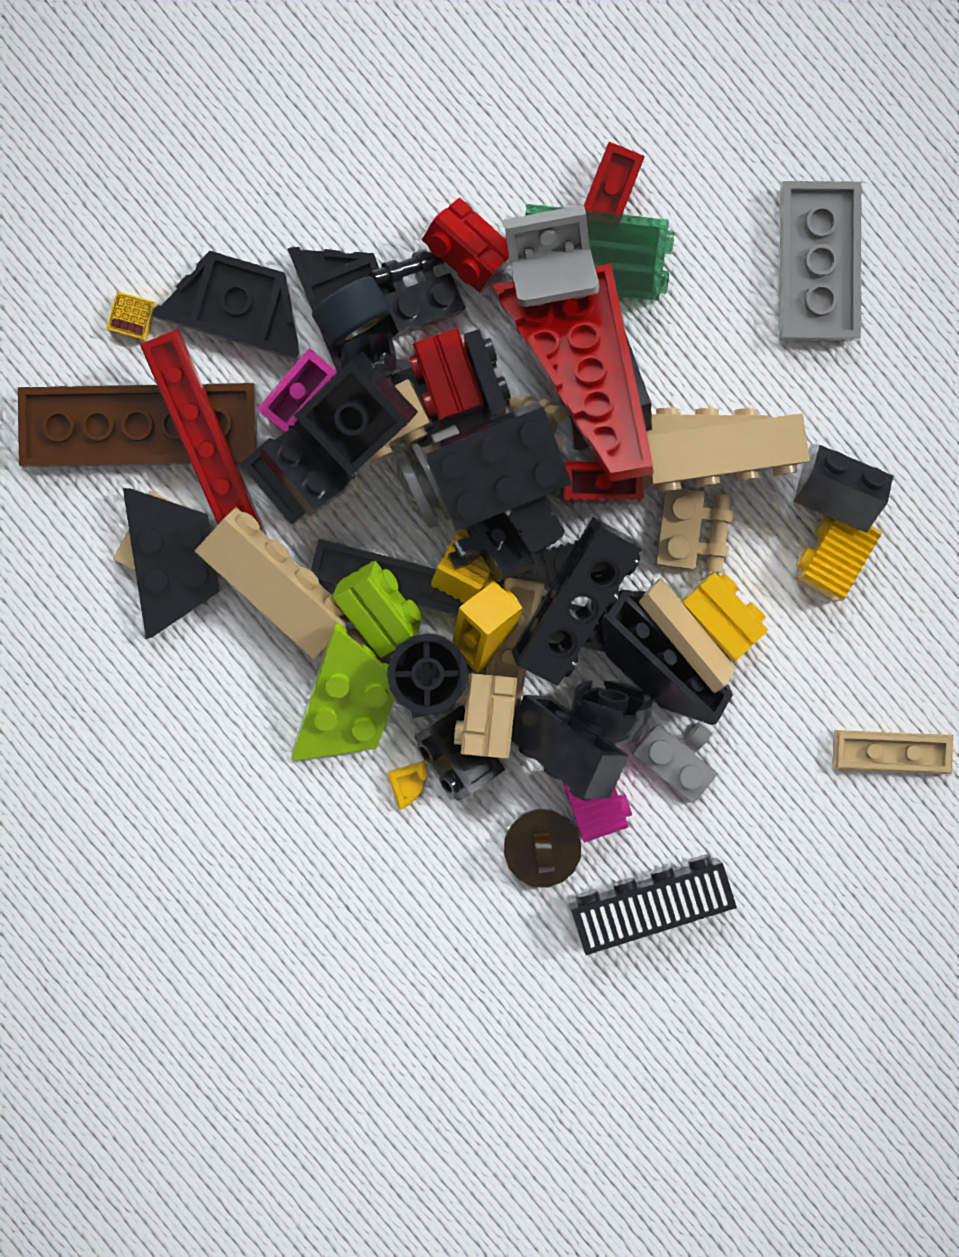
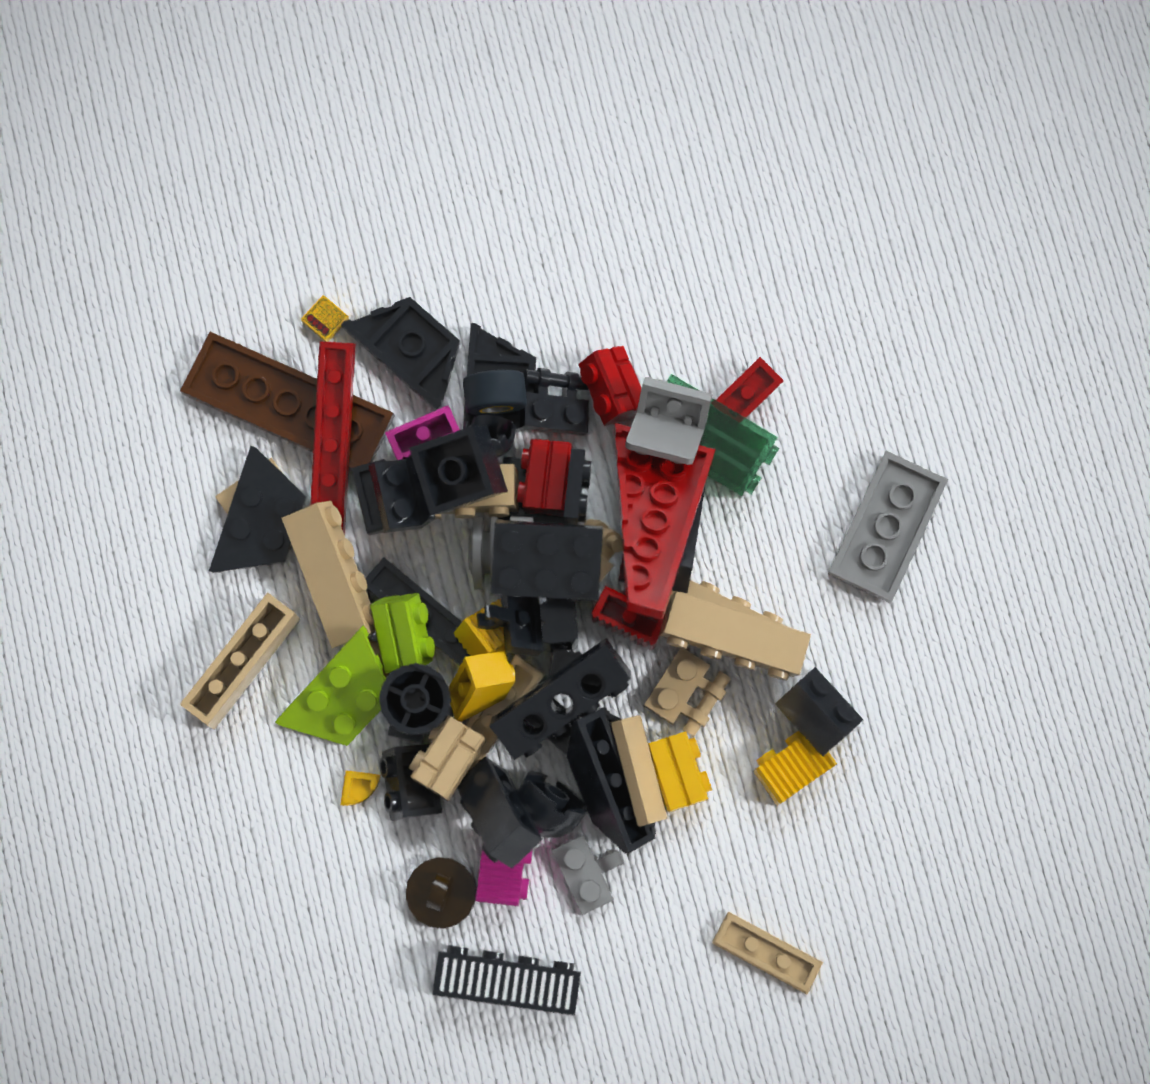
camera: 30 degrees right, 10 degrees down
none -> tan brick [179,592,300,730]

